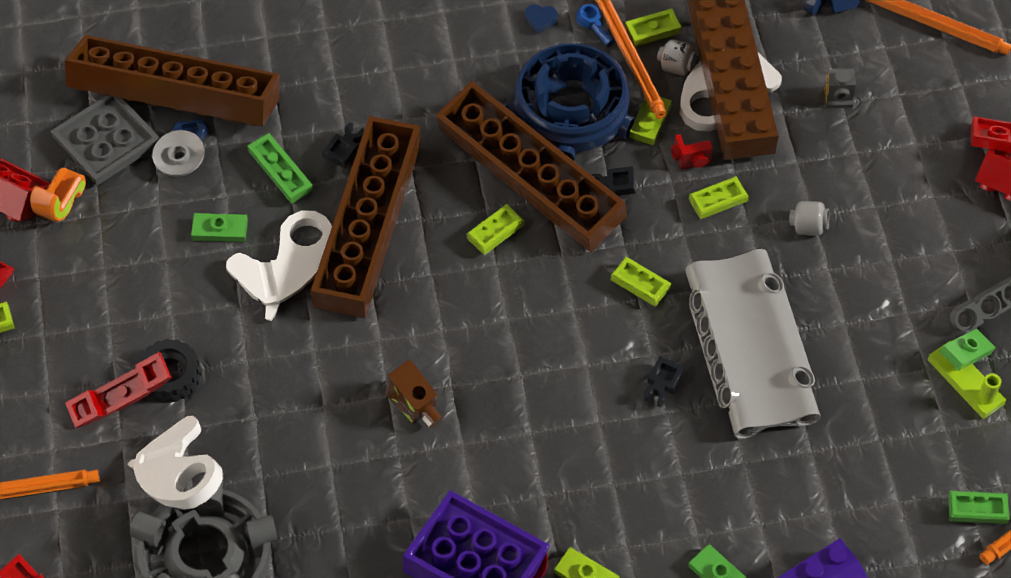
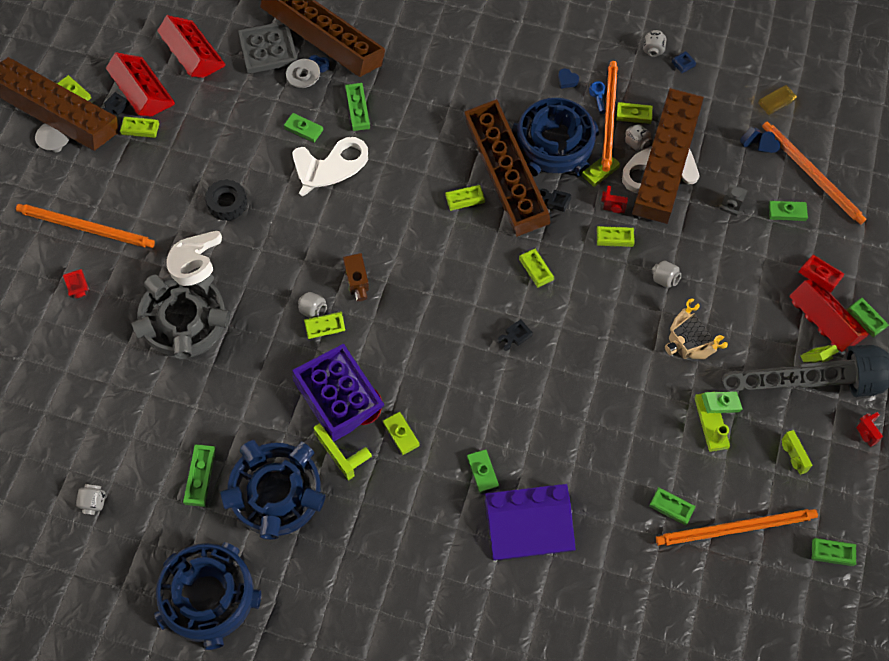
camera: 25 degrees right, 5 degrees up
orange animal [30,168,86,223] -> none
red slope [65,352,172,428] -> none
reddish brown brick [311,116,421,319] -> none
black plate [322,122,364,168] -> none
light grey panel [685,249,821,439] -> none
none -> light grey head [298,292,327,318]
none -> lime plate [304,311,346,339]
none -> torso [665,299,727,359]
none -> bright green plate [769,201,808,221]

